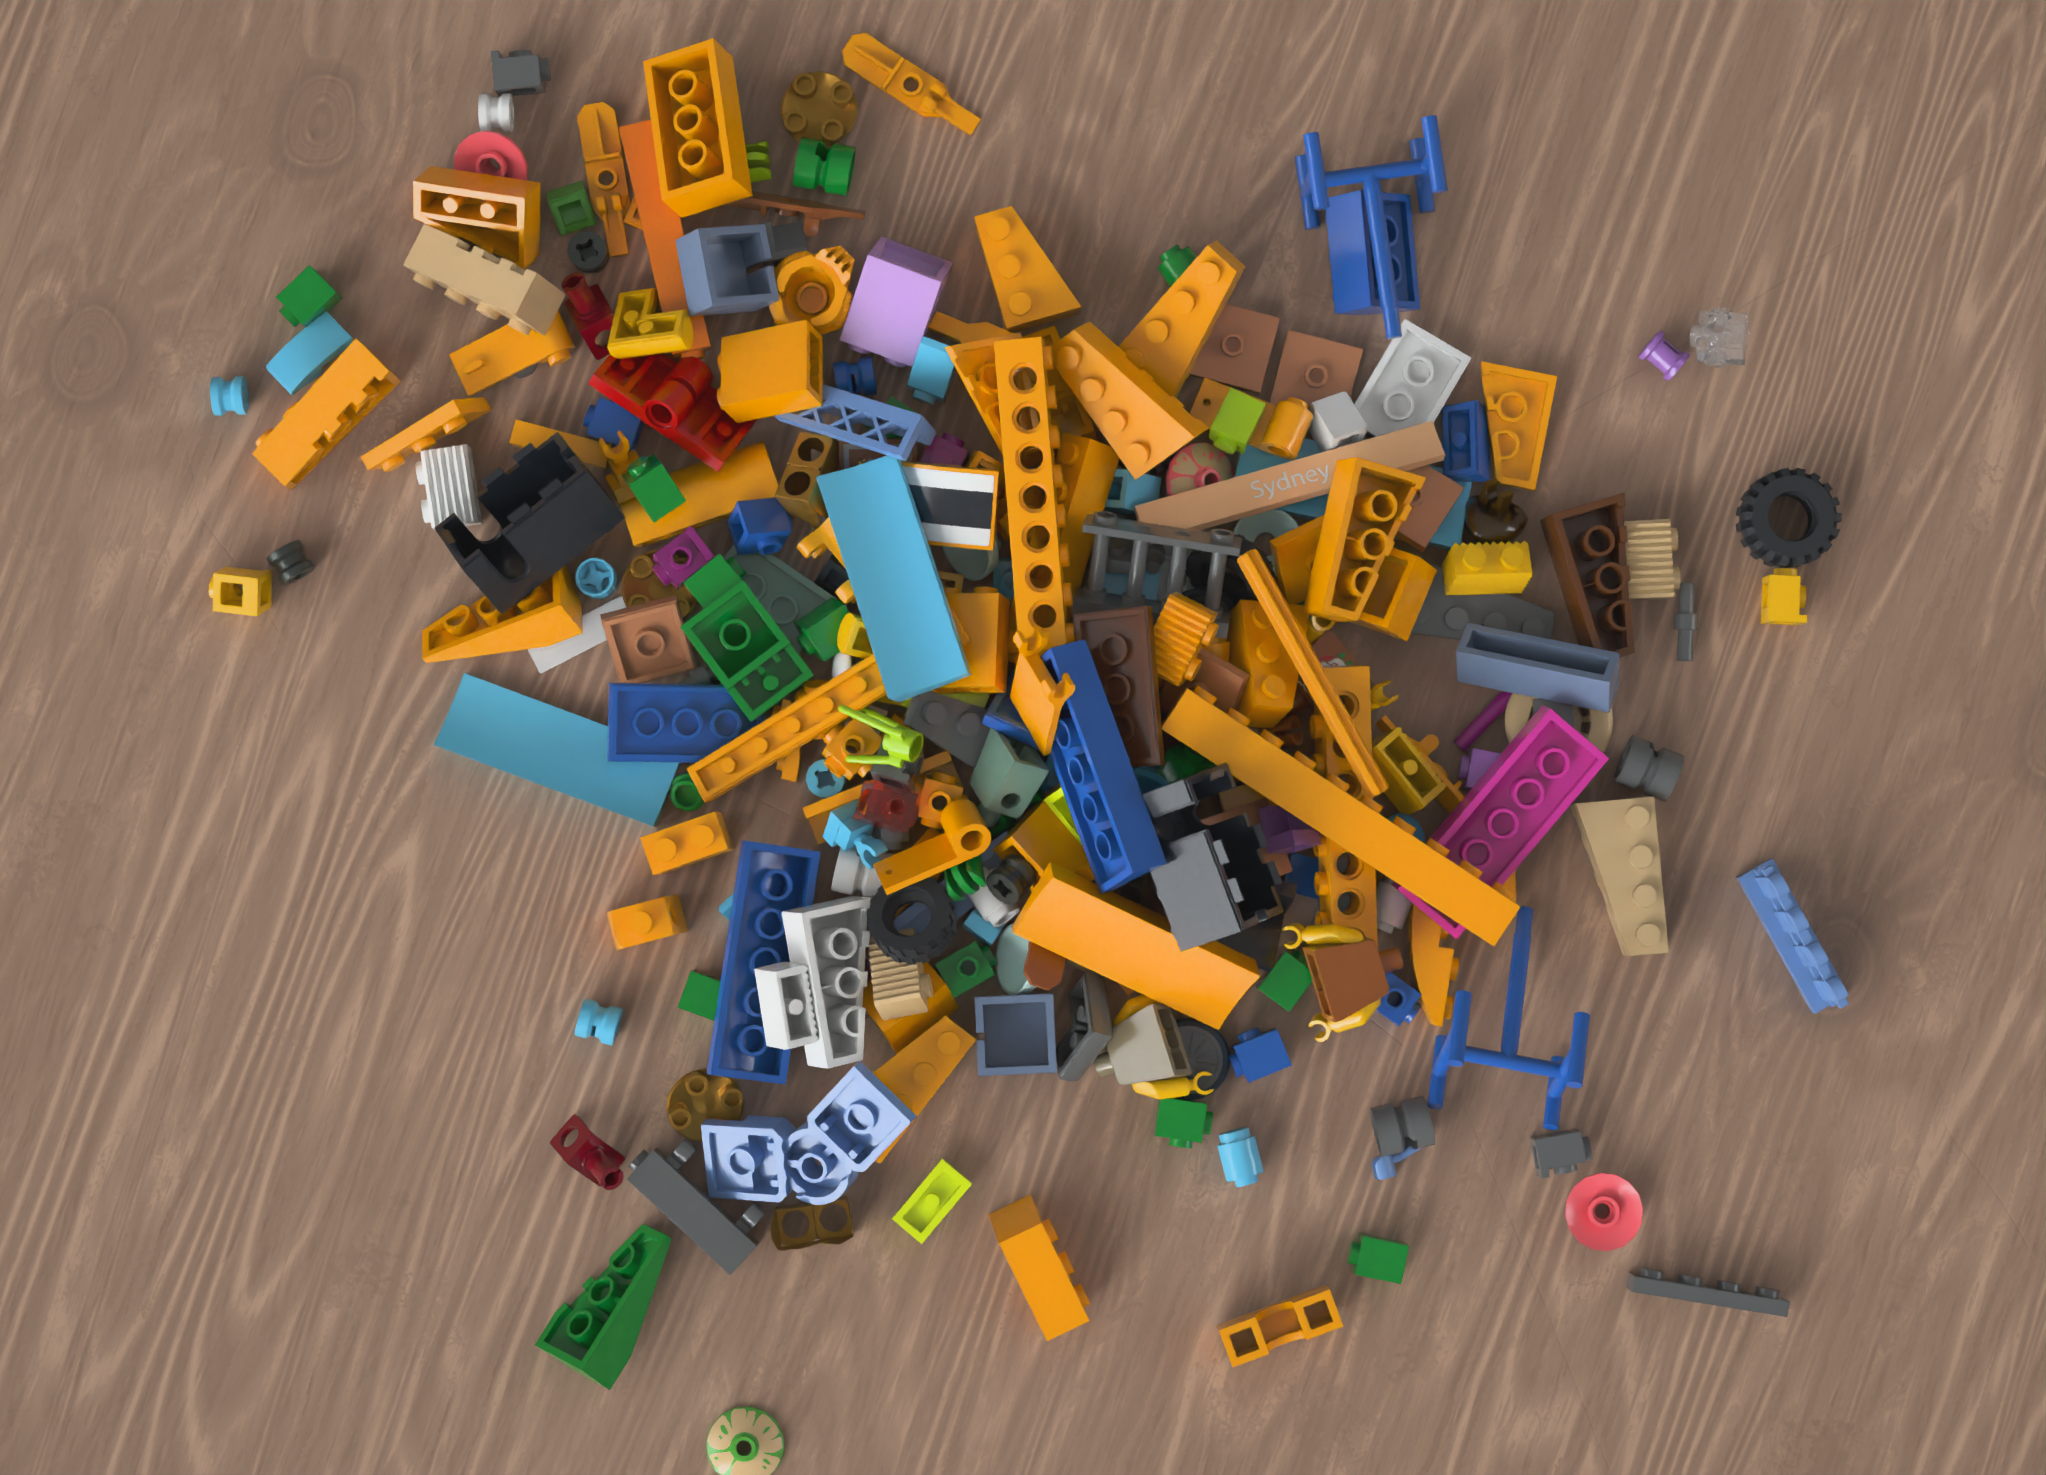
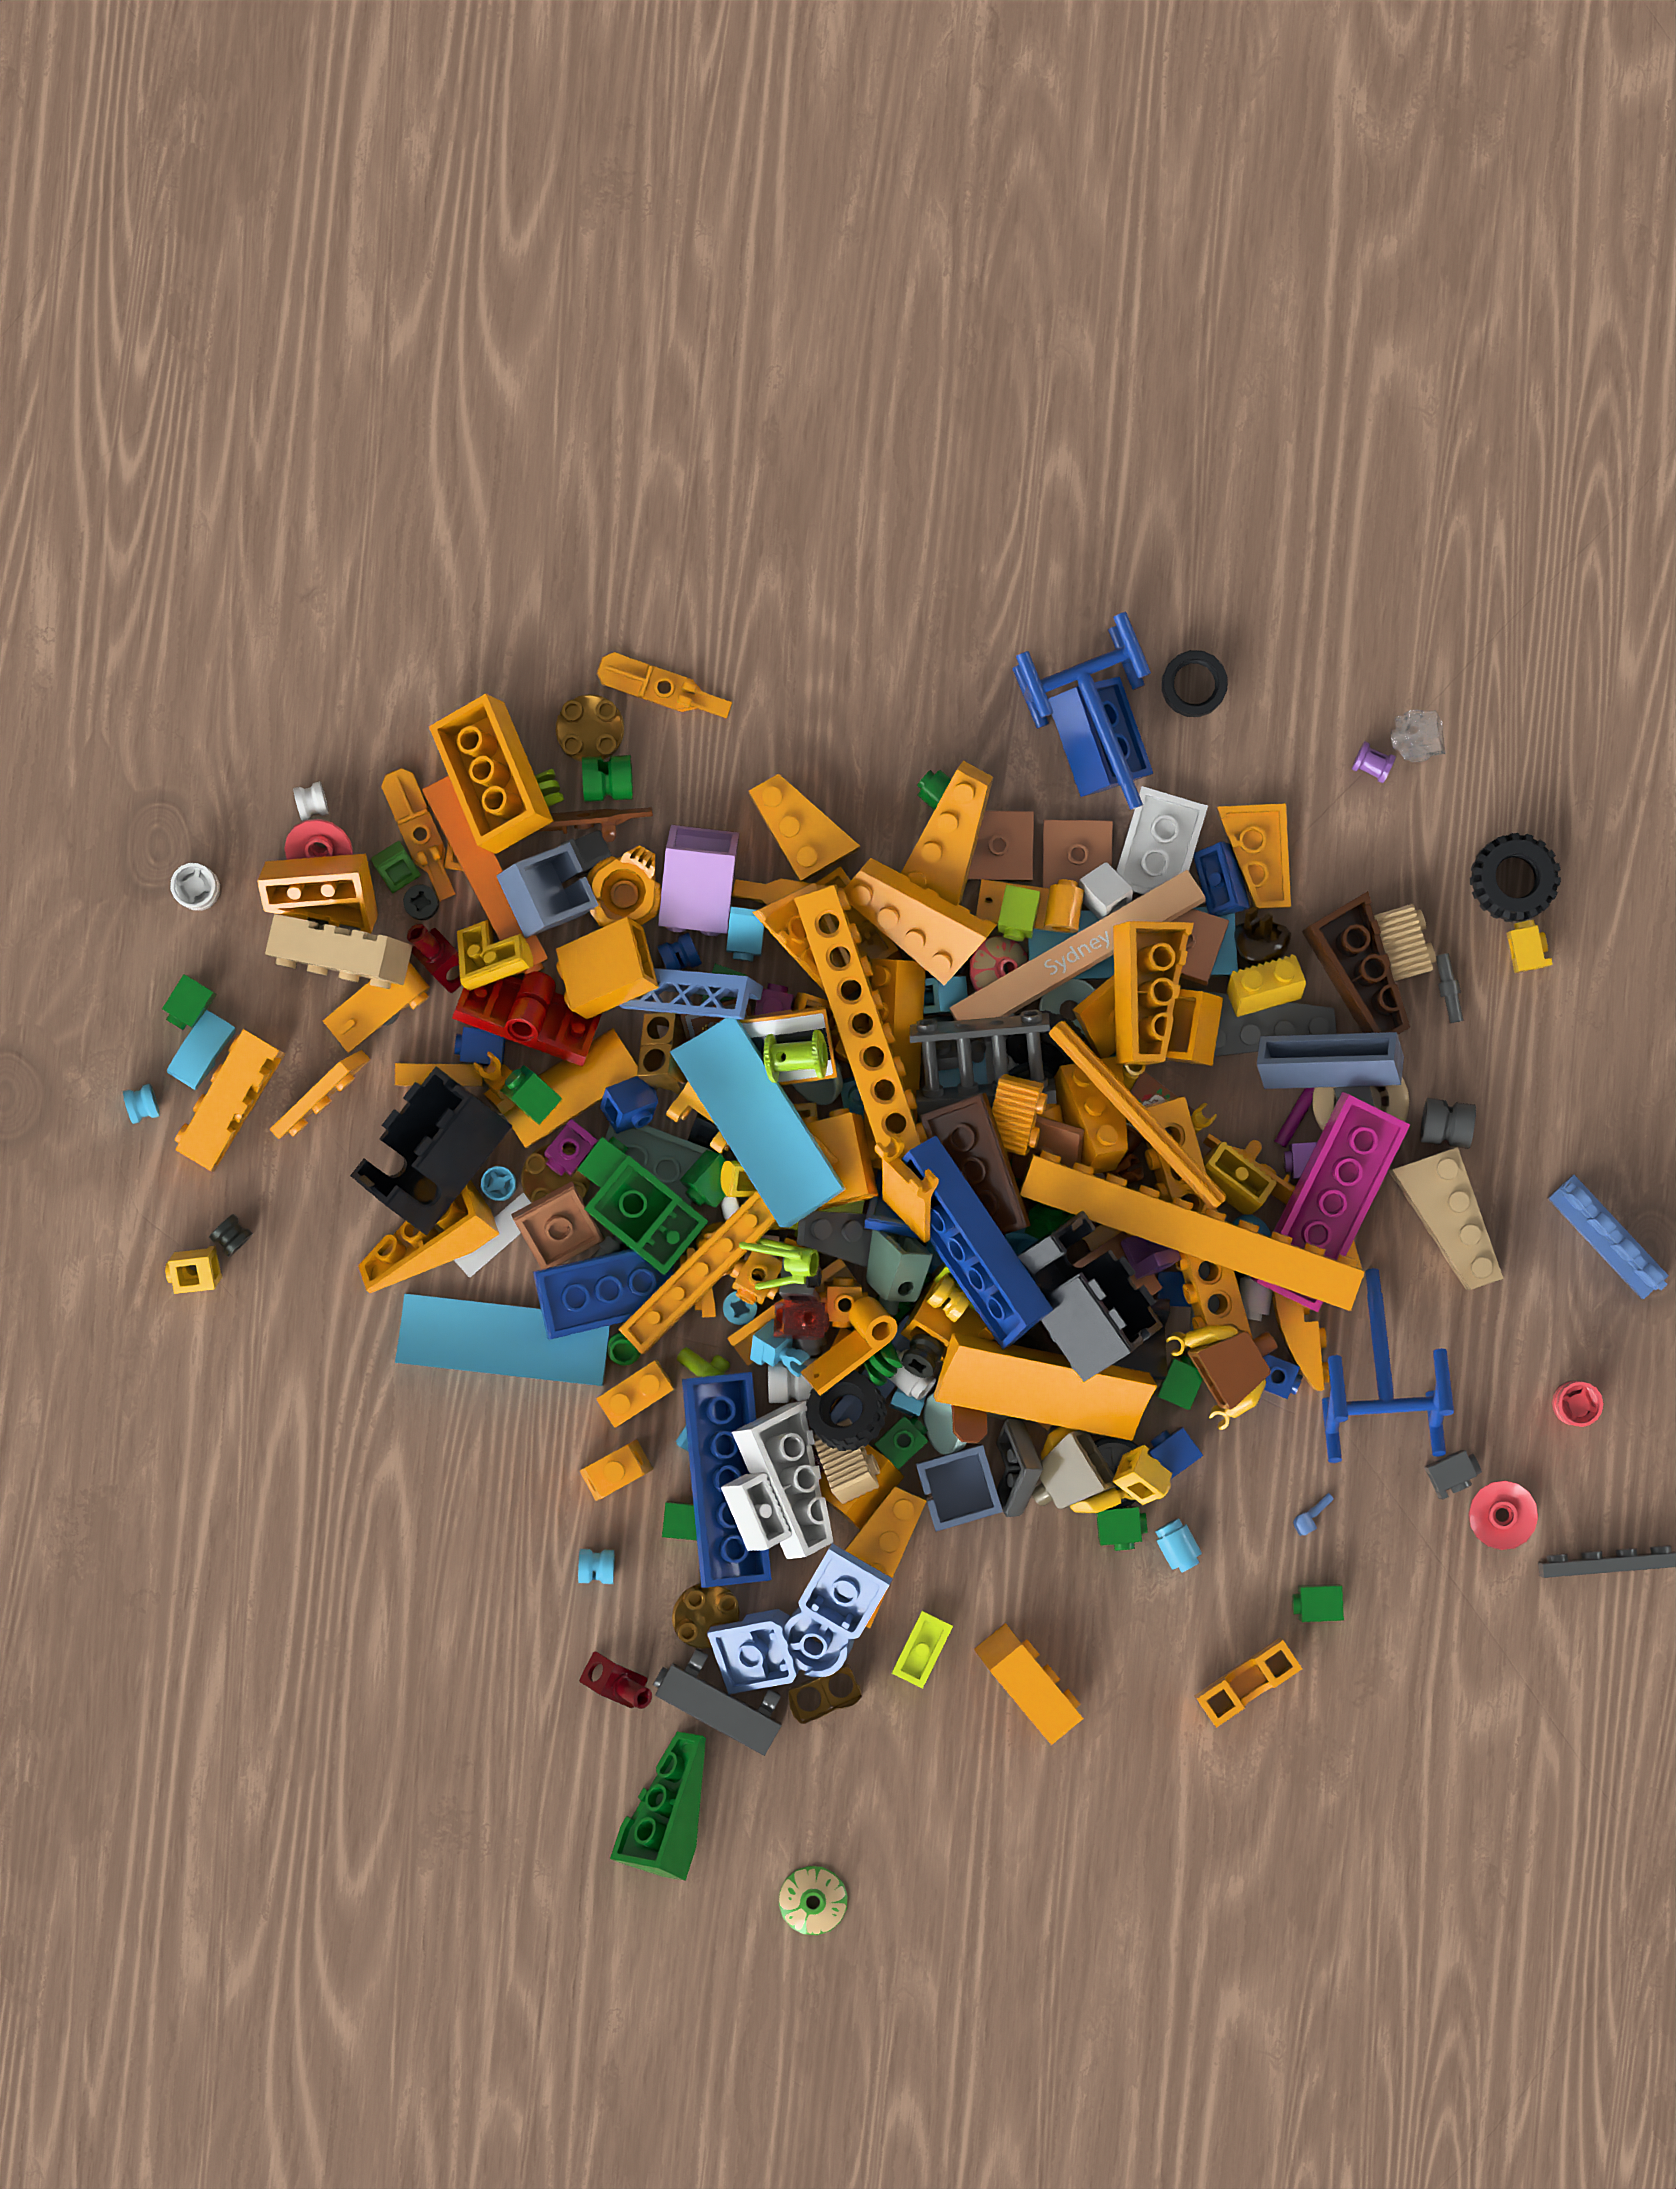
camera: 15 degrees left, 0 degrees up
white brick [415,444,482,530] -> none
dark grey brick [491,50,551,97] -> none
dark grey wheel [1370,1096,1435,1157] -> none
none -> white wheel [171,863,220,911]
none -> lime arm [677,1347,730,1377]
none -> lime hose [763,1029,828,1083]
none -> yellow wheel [926,1274,971,1322]
none -> yellow brick [1112,1445,1173,1505]
none -> black tyre [1162,650,1228,717]
none -> coral wheel [1552,1381,1603,1427]

